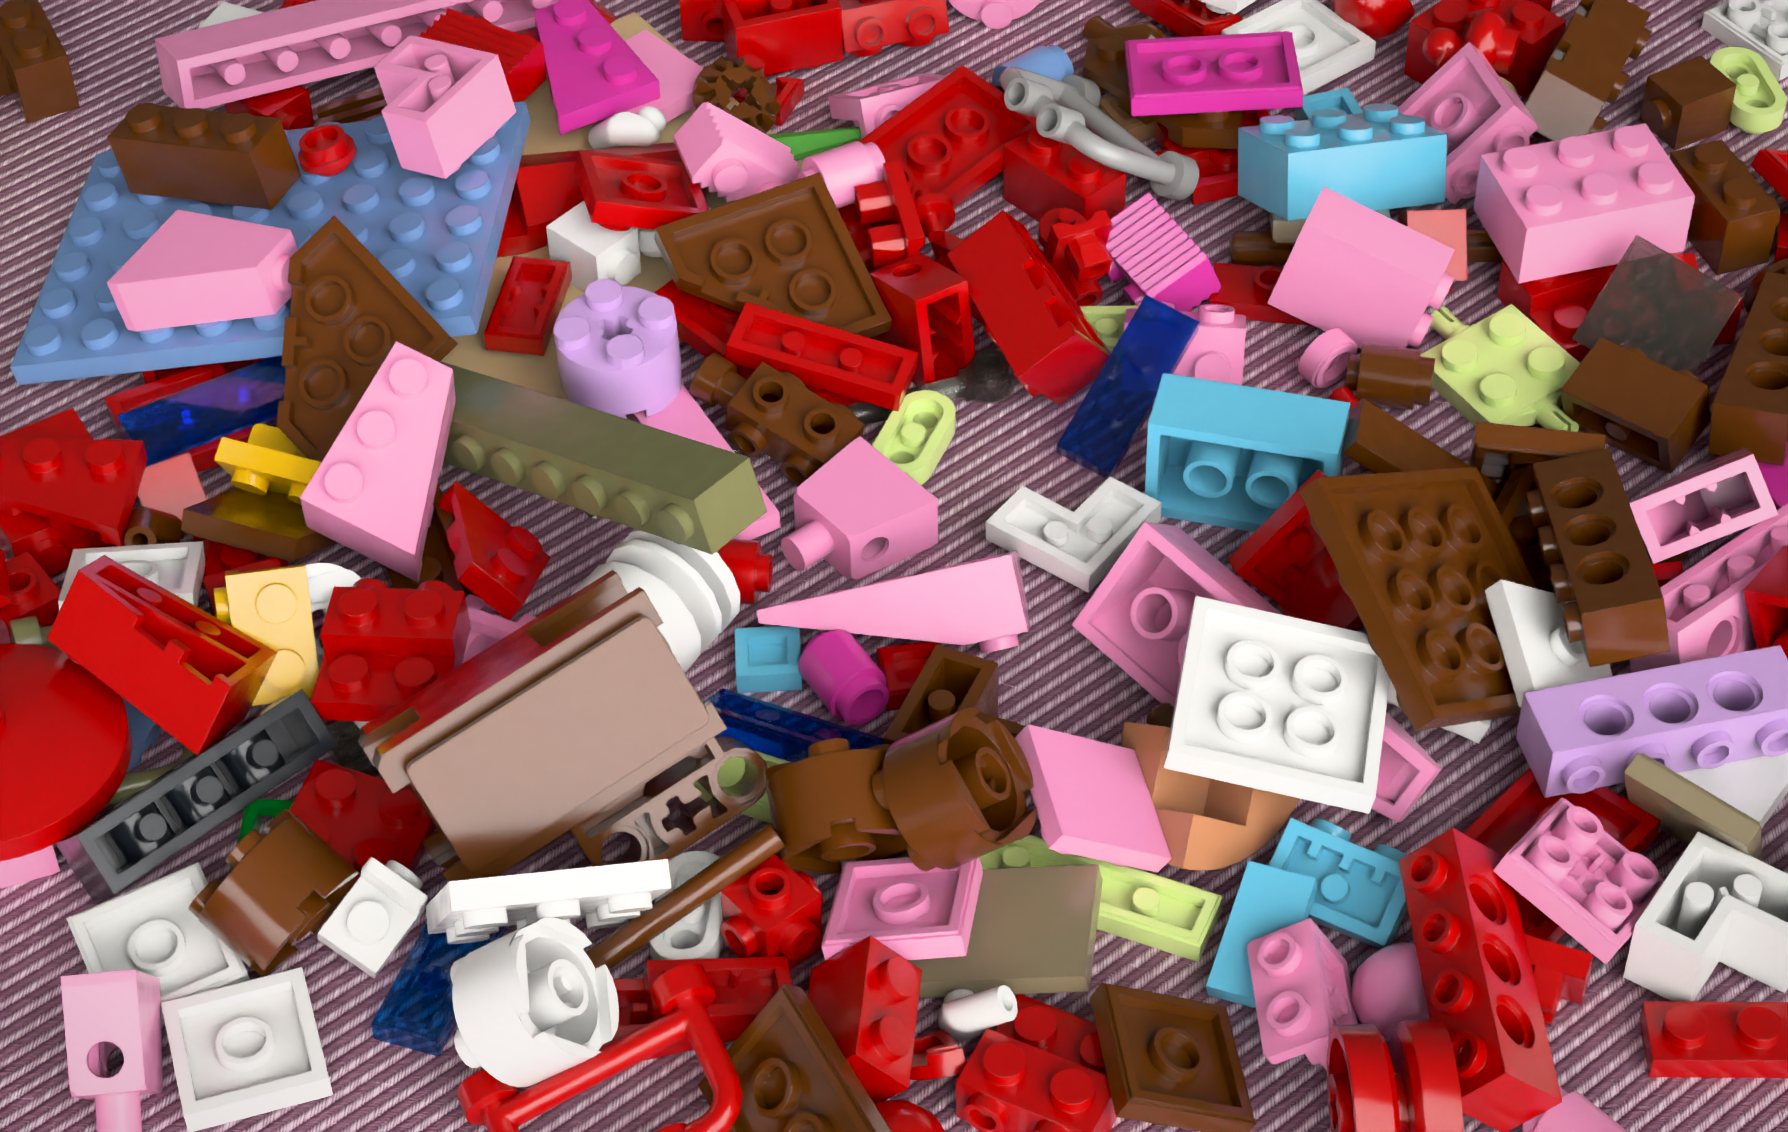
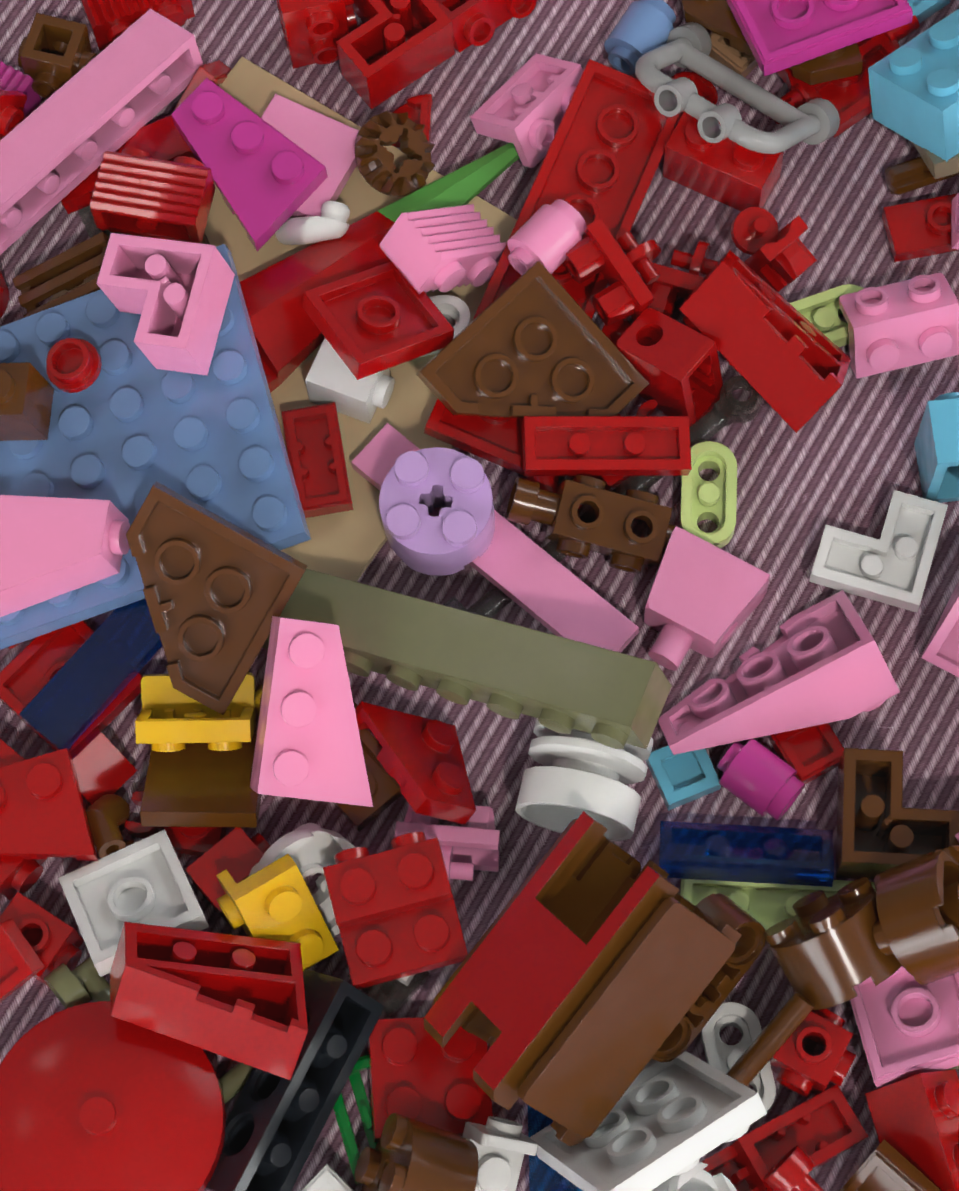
camera: 15 degrees left, 25 degrees up
clear blue tile [1056,295,1200,479] -> none
brick [1104,192,1221,312] -> none

